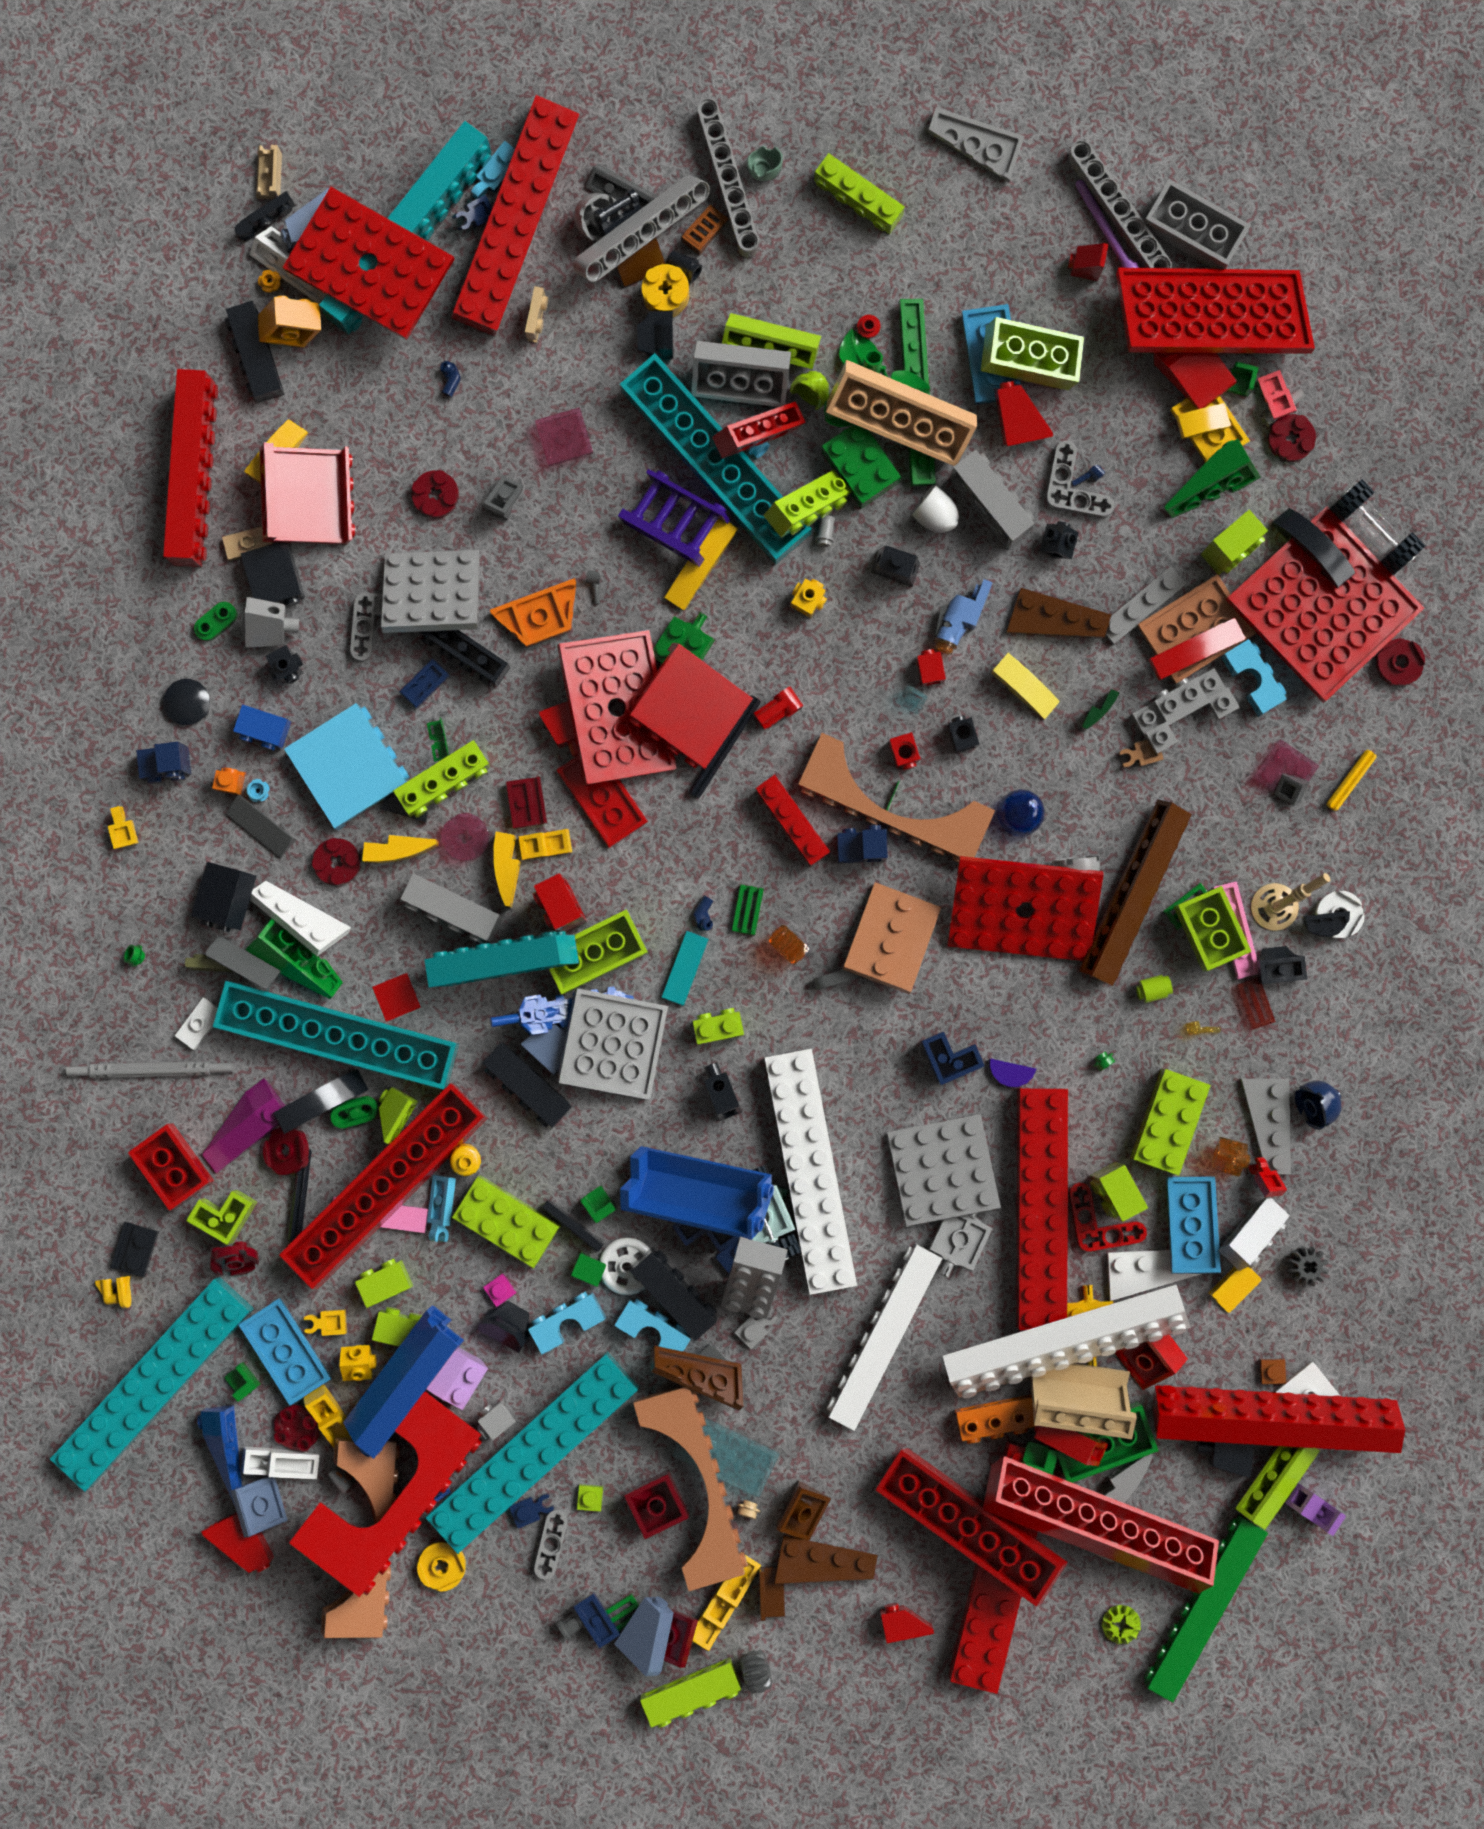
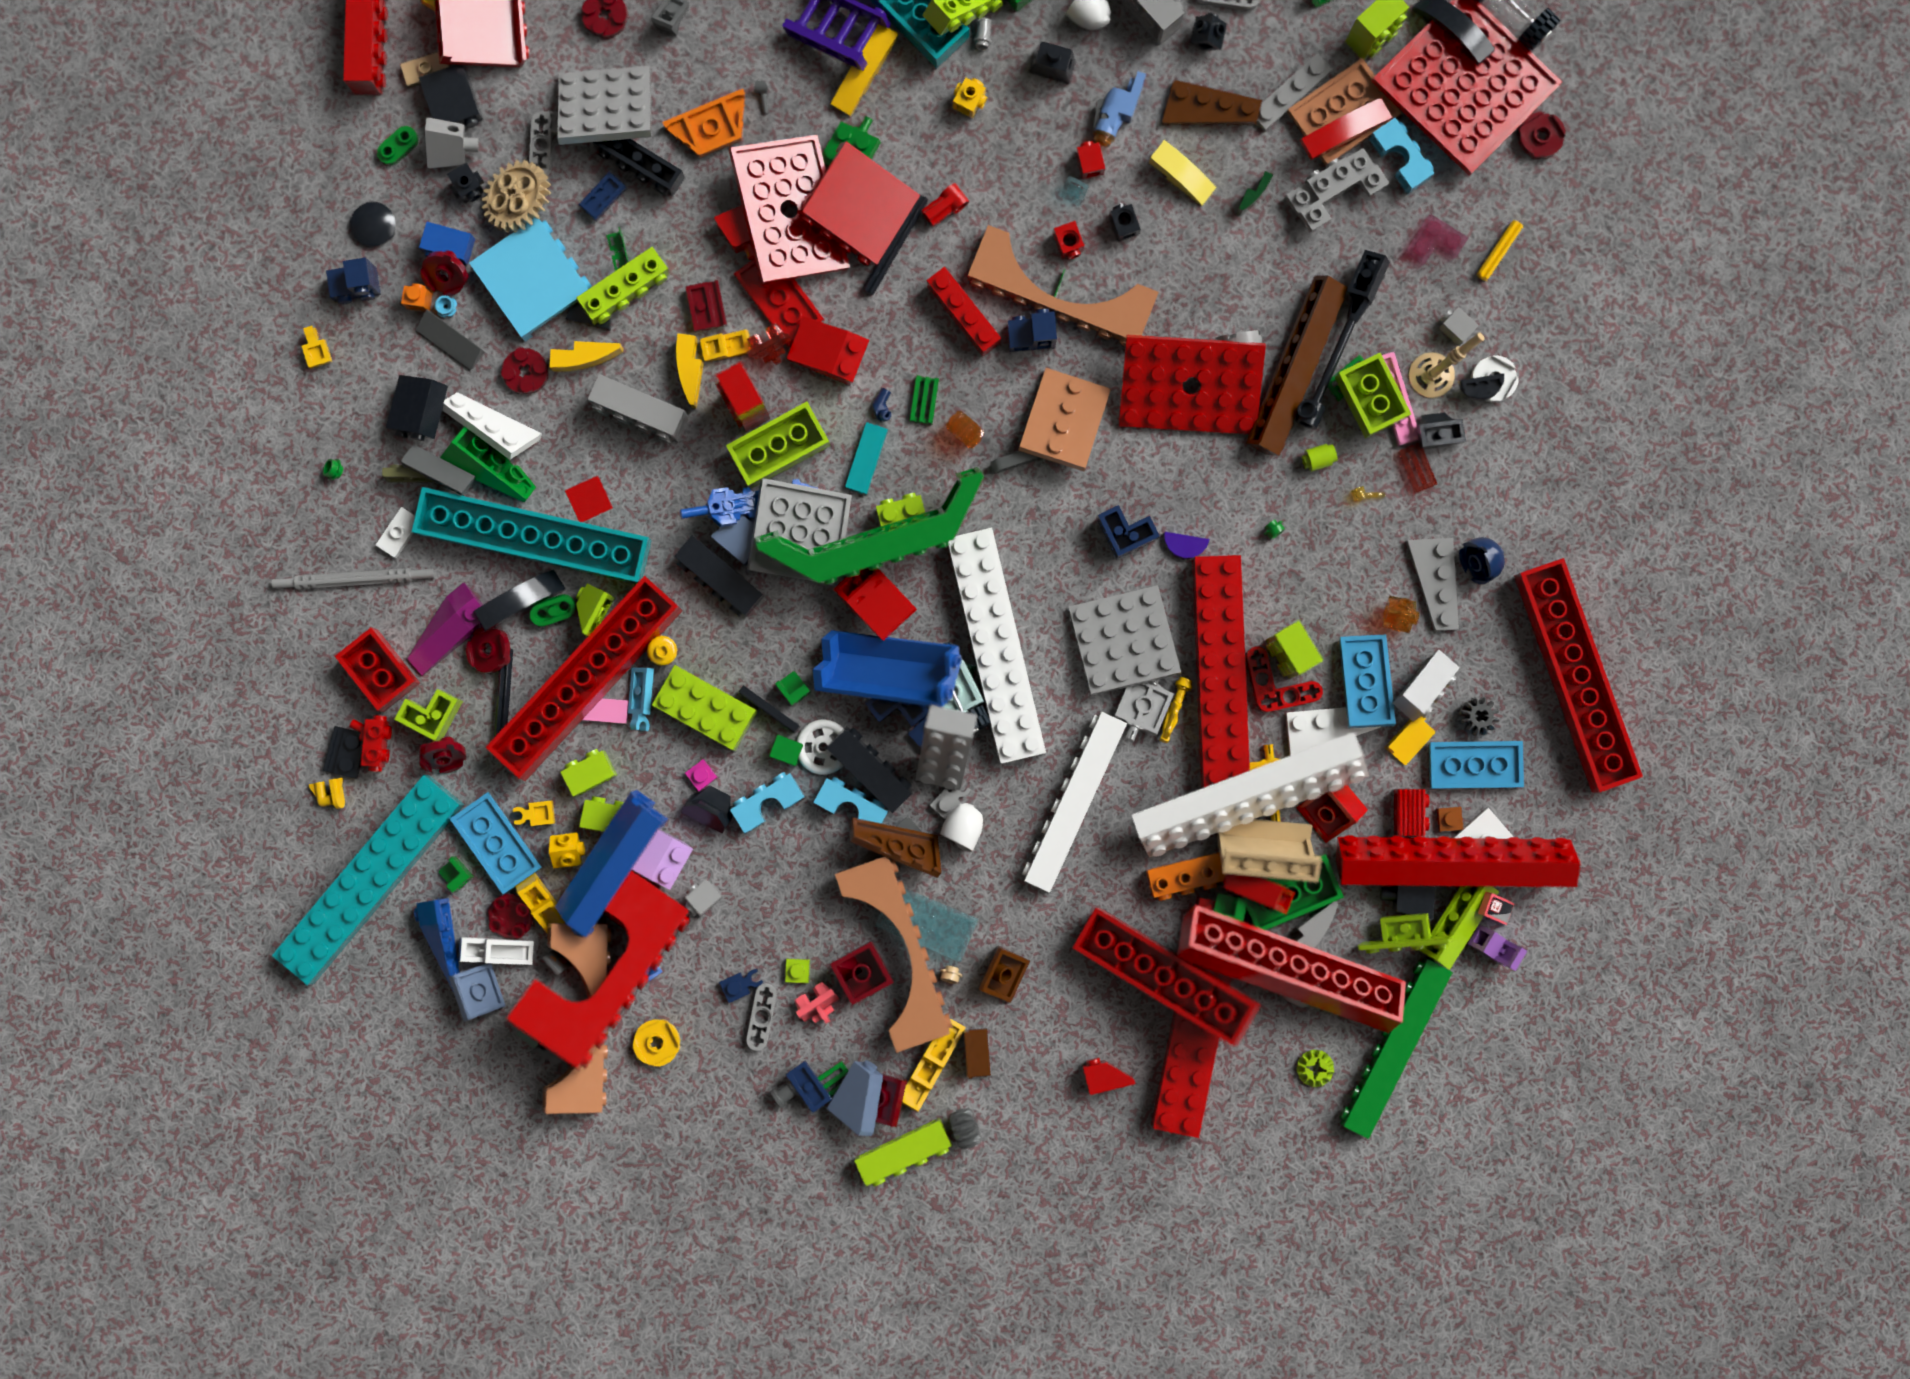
camera: 10 degrees left, 0 degrees up
red slope [201,1512,274,1573] -> none
teal brick [424,931,579,988] -> none
teal brick [426,1351,639,1554] -> none
clear pink plate [441,813,490,861] -> none
black torso [704,1063,742,1121] -> none
reddish brown wing [774,1535,878,1585] -> none
clear blue cylinder [997,789,1045,837] -> none
medium nougat plate [1118,740,1164,768] -> none
lime brick [1130,1069,1211,1176] -> none
red plate [1248,1157,1287,1197] -> none
dark grey slope [1274,773,1309,805] -> none
none -> red brick [349,715,392,772]
none -> dark red plate [420,250,469,296]
none -> tan gear [482,160,551,233]
none -> clear red hips [747,324,792,365]
none -> green slope [755,467,984,584]
none -> red slope [786,316,869,386]
none -> coral hips [794,982,839,1024]
none -> red slope [834,567,917,641]
none -> white piece [940,803,983,852]
none -> yellow piece [1159,677,1192,743]
none -> black bar [1295,250,1390,430]
none -> lime bracket [1358,913,1455,954]
none -> red brick [1394,789,1430,836]
none -> dark azure plate [1428,741,1524,789]
none -> light grey brick [1439,307,1479,346]
none -> slope [1478,892,1514,925]
none -> red brick [1514,558,1643,793]

